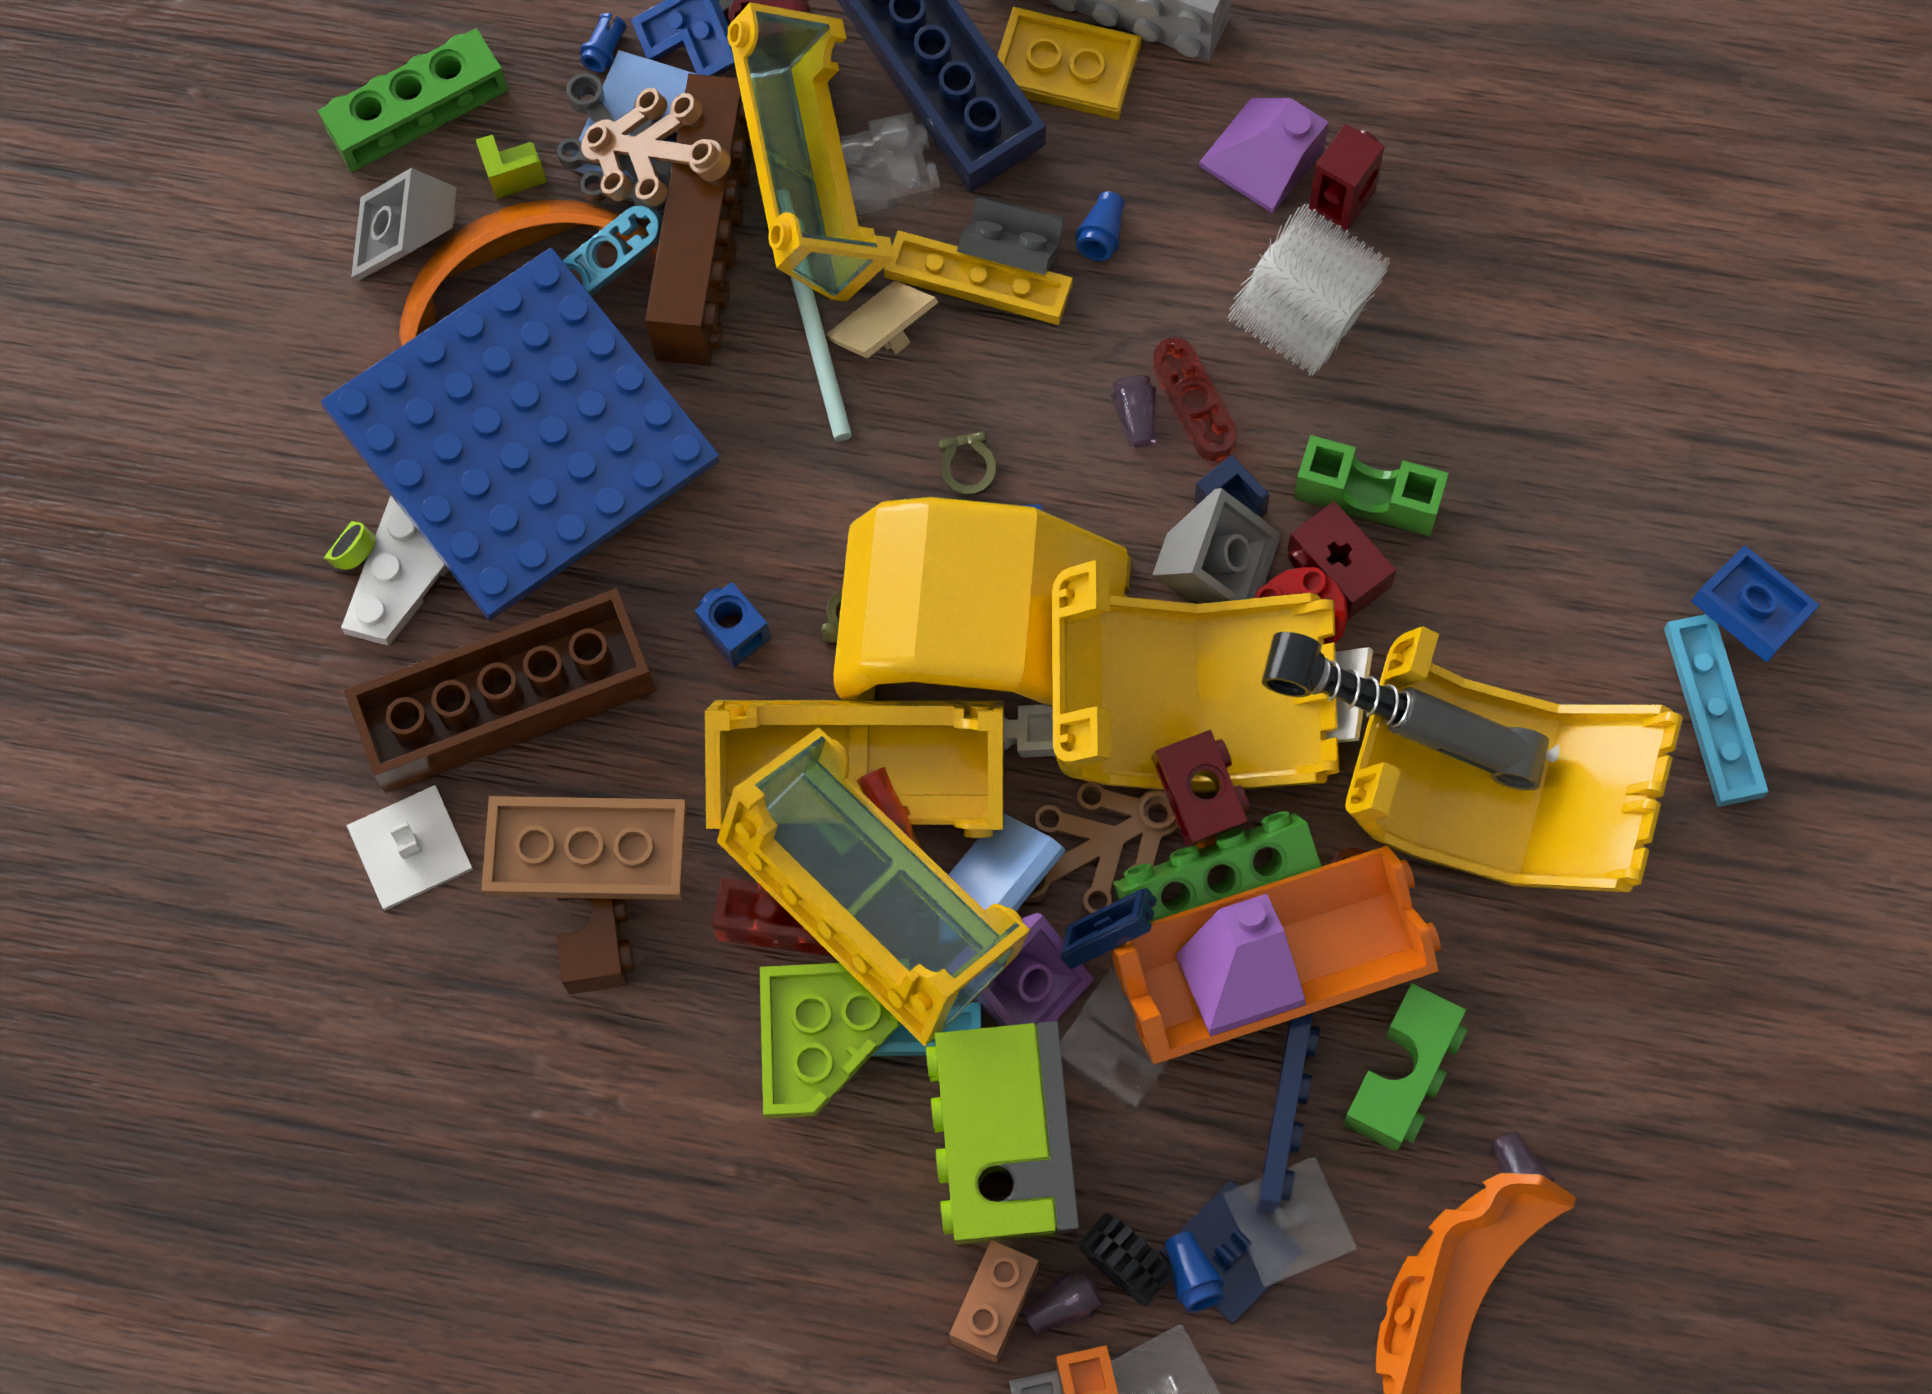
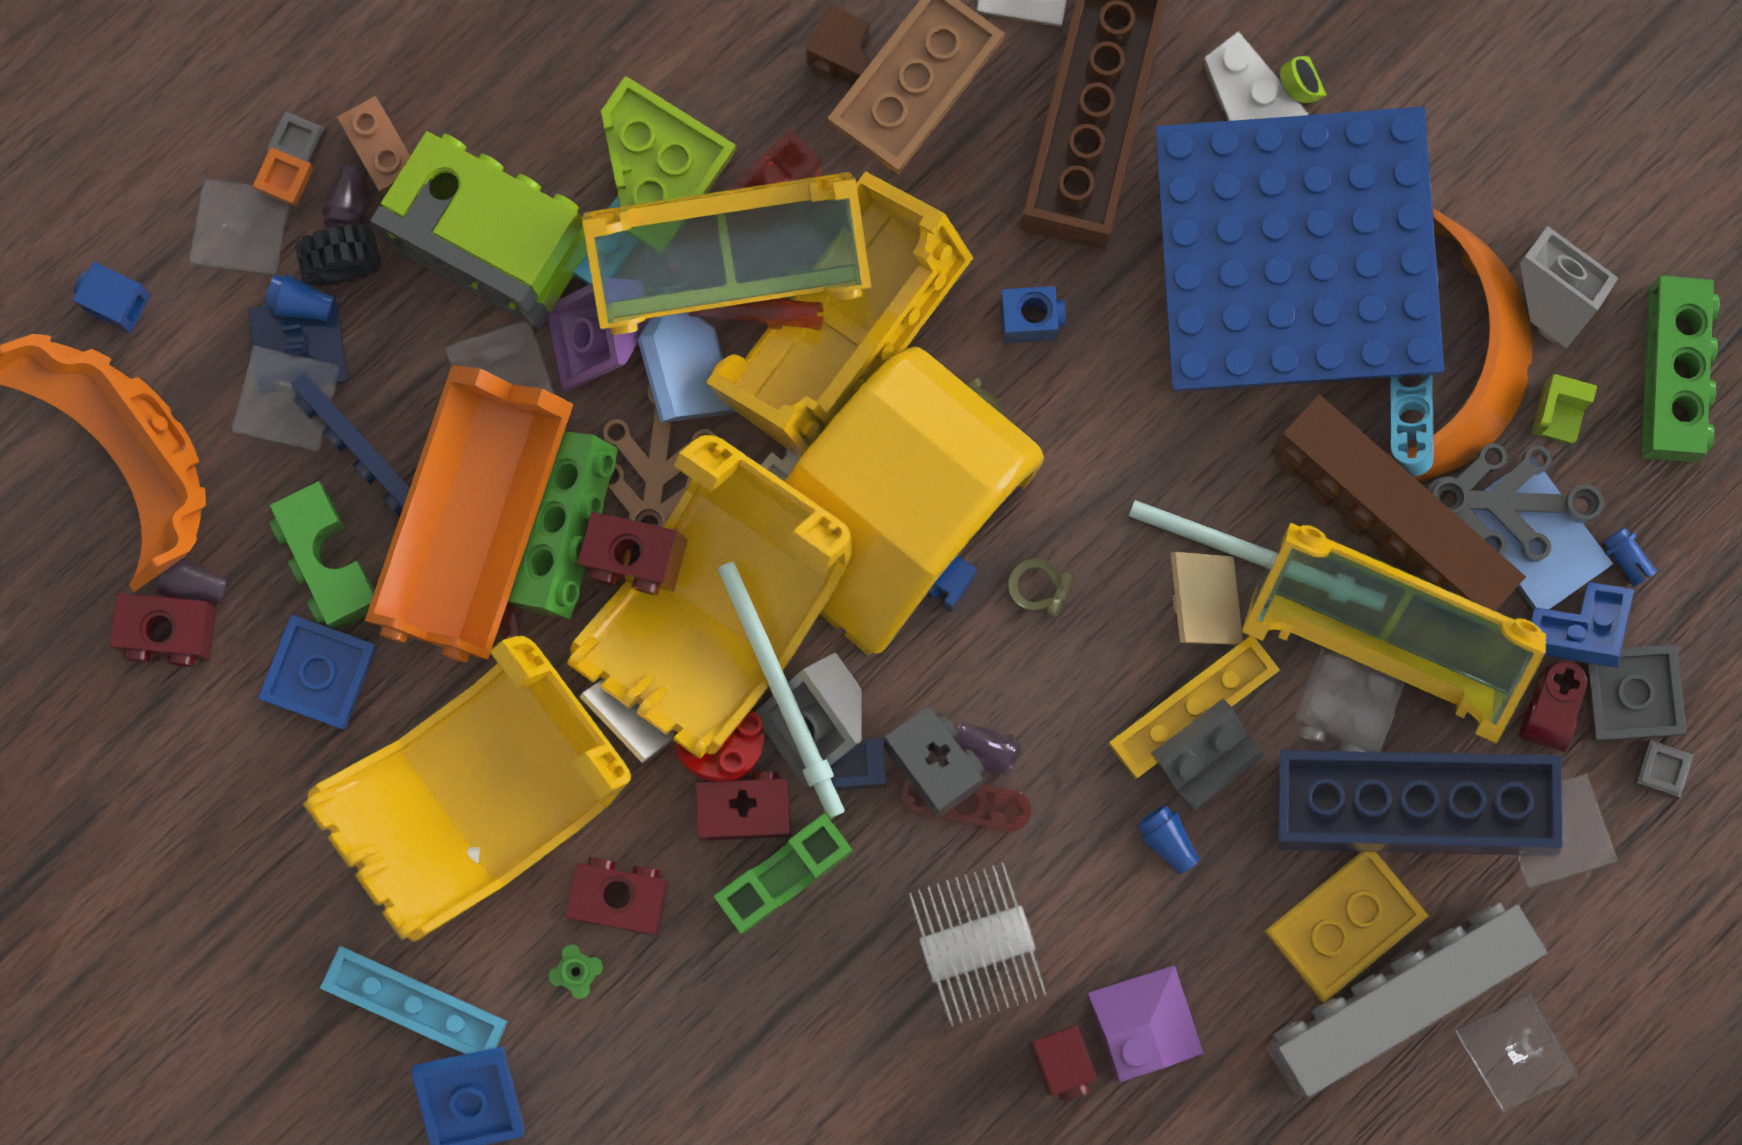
camera: 120 degrees right, 10 degrees up
medium nougat plant [581,88,731,207] -> none
dark blue tile [1060,887,1157,970] -> none
medium lavender slope [1176,894,1306,1036] -> none
piece [1262,632,1549,790] -> none
none -> dark red brick [109,593,217,667]
none -> blue plate [258,614,378,731]
none -> bright green plate [549,945,603,999]
none -> dark red brick [565,857,669,937]
none -> light aqua bar [717,561,845,819]
none -> dark grey brick [884,706,984,819]

